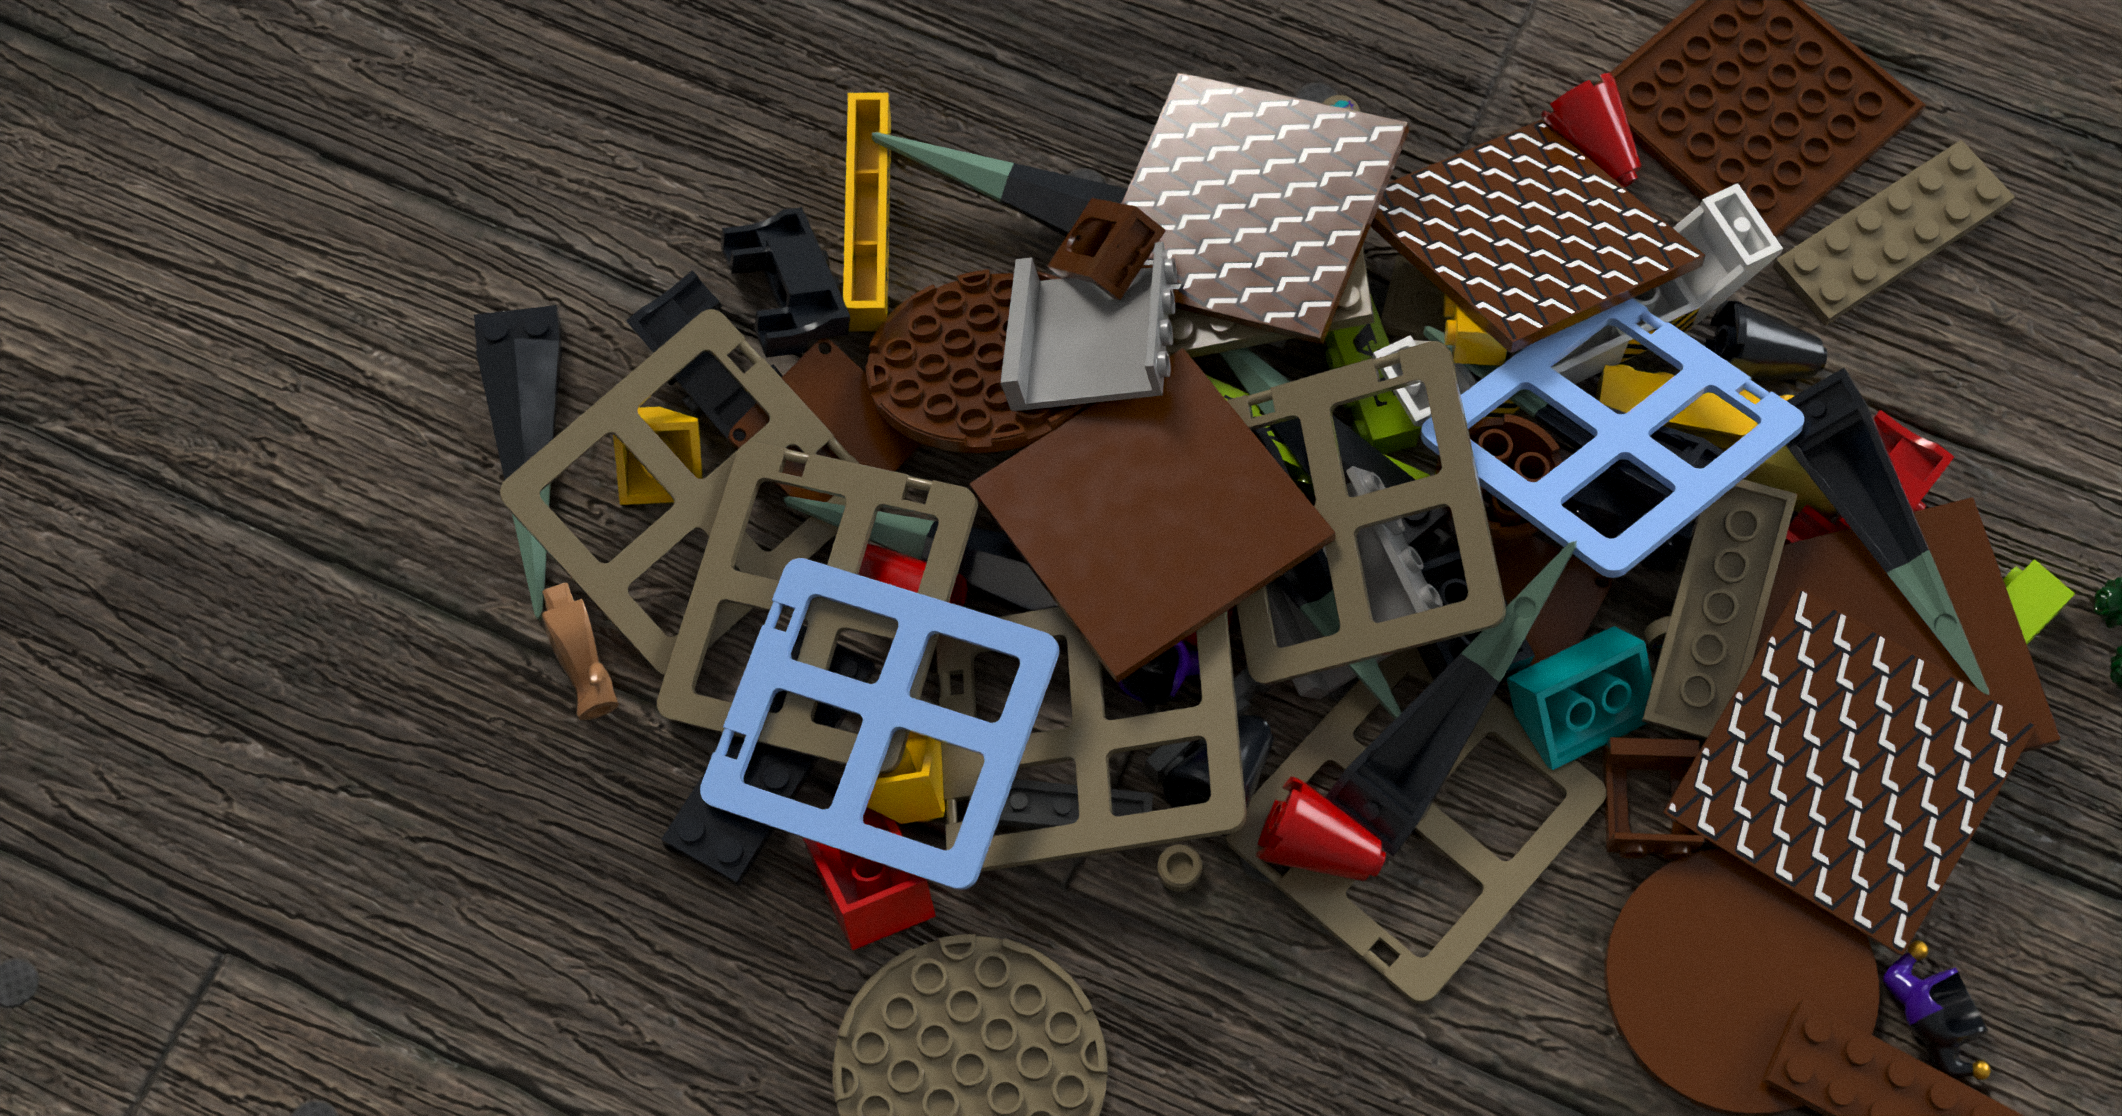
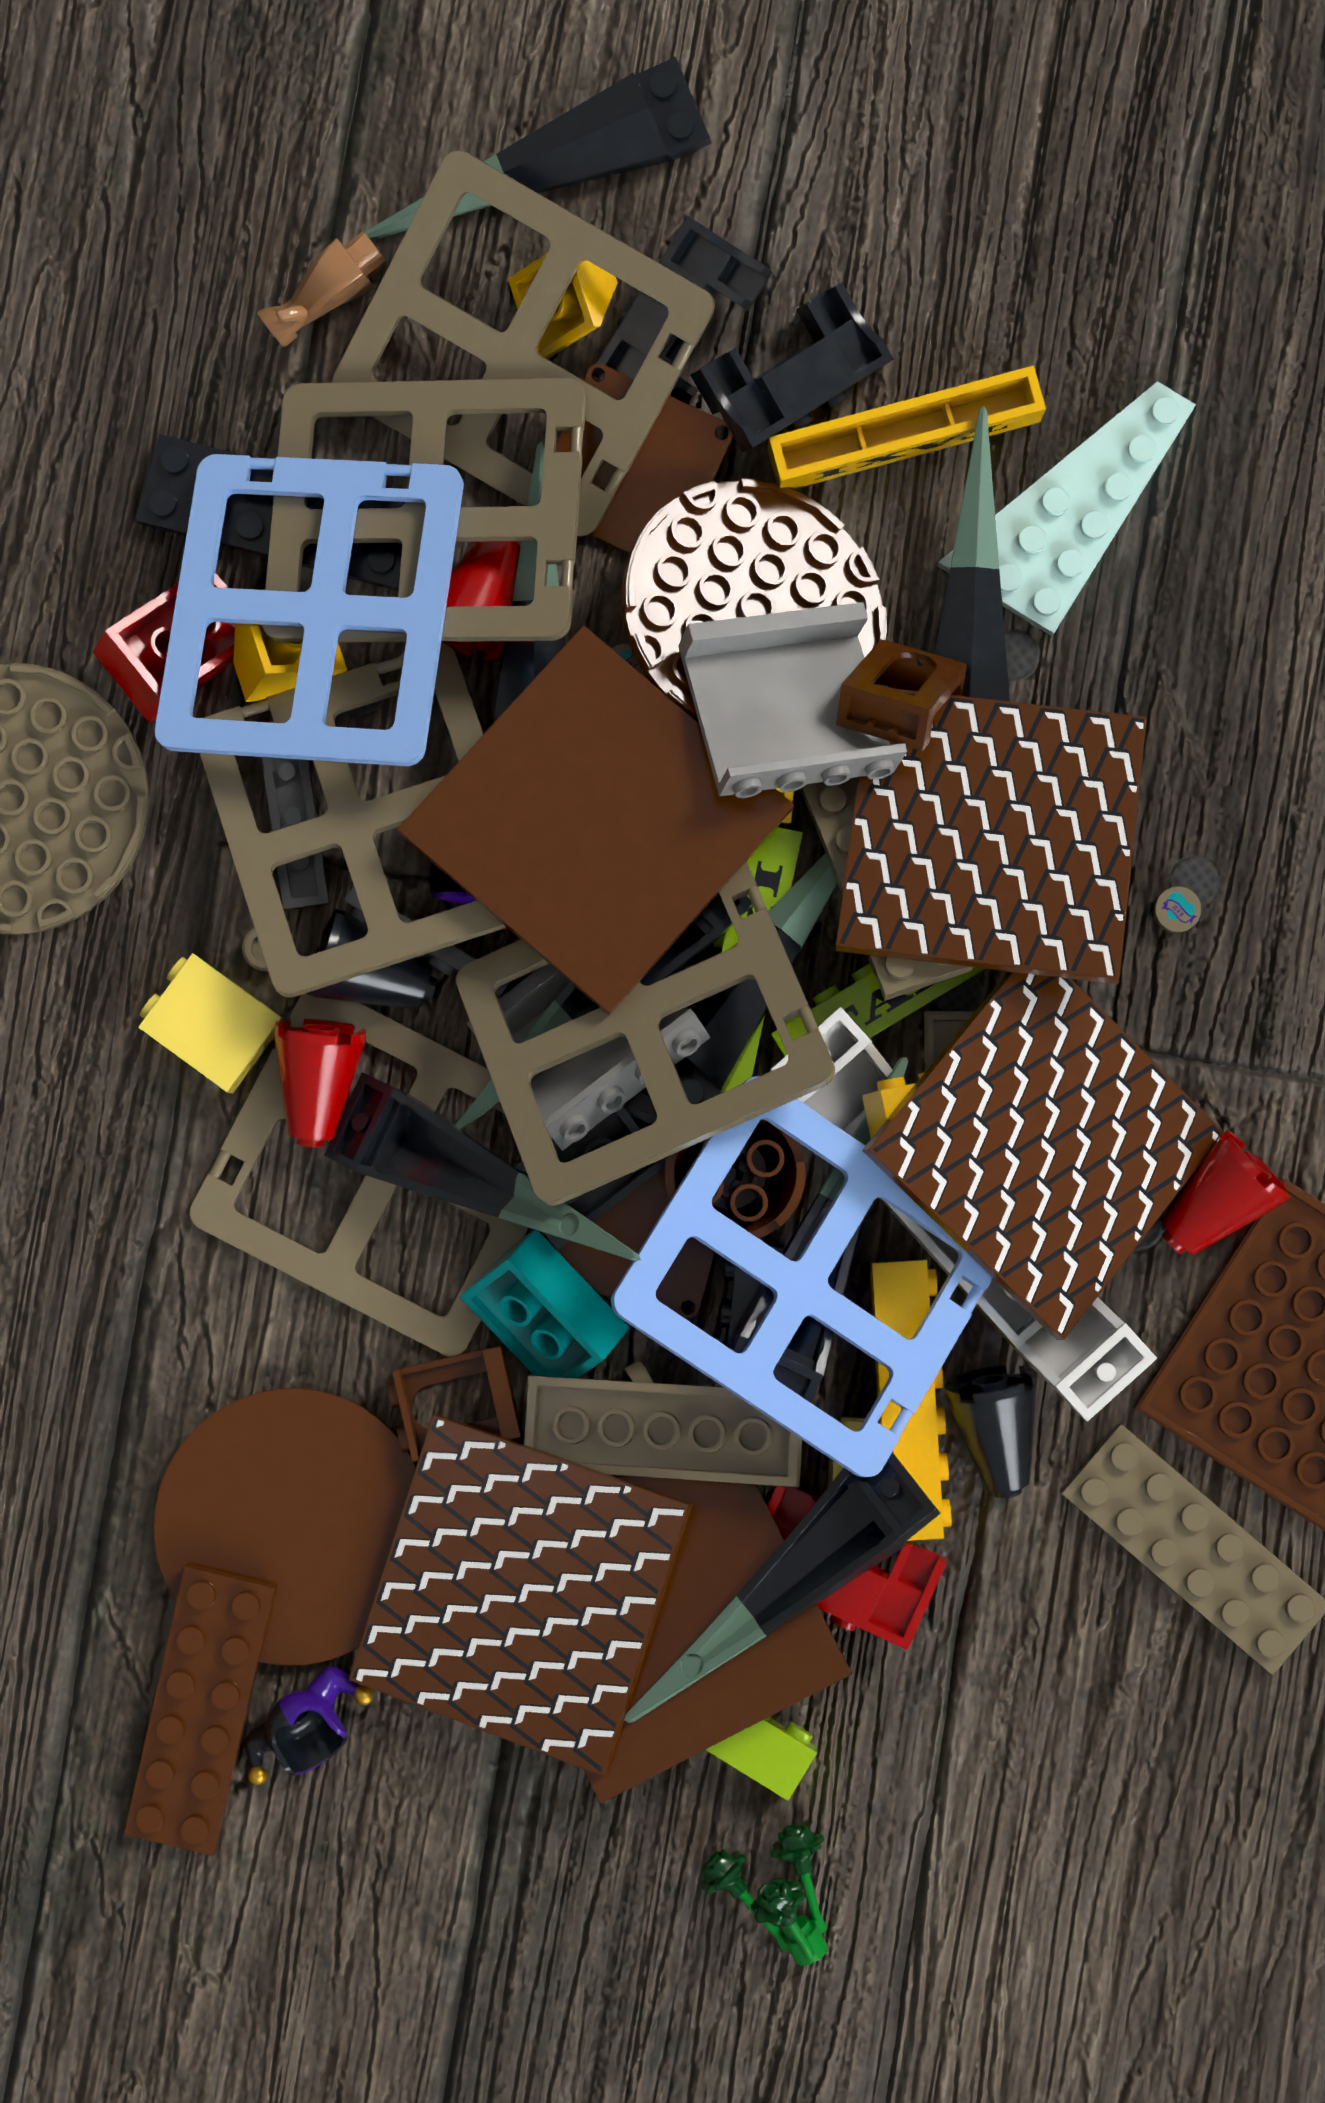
camera: 80 degrees right, 20 degrees up
none -> light yellow brick [138,953,284,1094]
none -> light aqua wing [937,381,1196,636]

